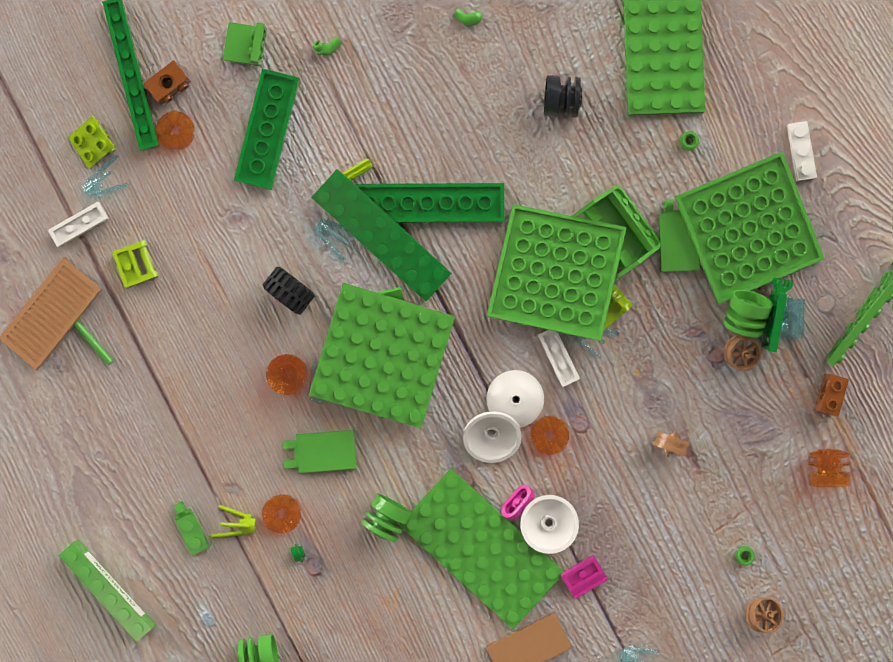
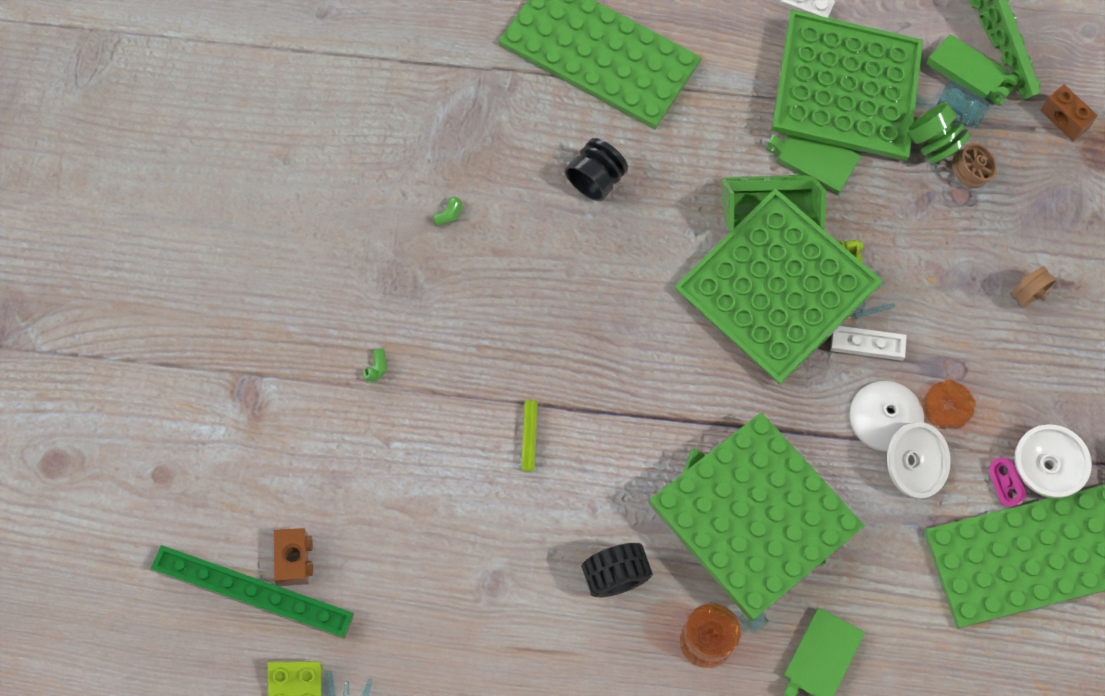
camera: 60 degrees left, 20 degrees down
clear orange plate [155,110,195,150] -> none
bright green bracket [223,22,267,66] -> none
green plate [234,68,300,190] -> none
green plate [311,169,452,301] -> none
clear light blue plant [313,217,348,262] -> none
green plate [355,183,504,223] -> none
bright green wheel [361,493,412,542] -> none
bright green plate [679,131,699,151] -> none
green tile [761,277,793,352] -> none
none -> bright green tile [926,34,1020,106]

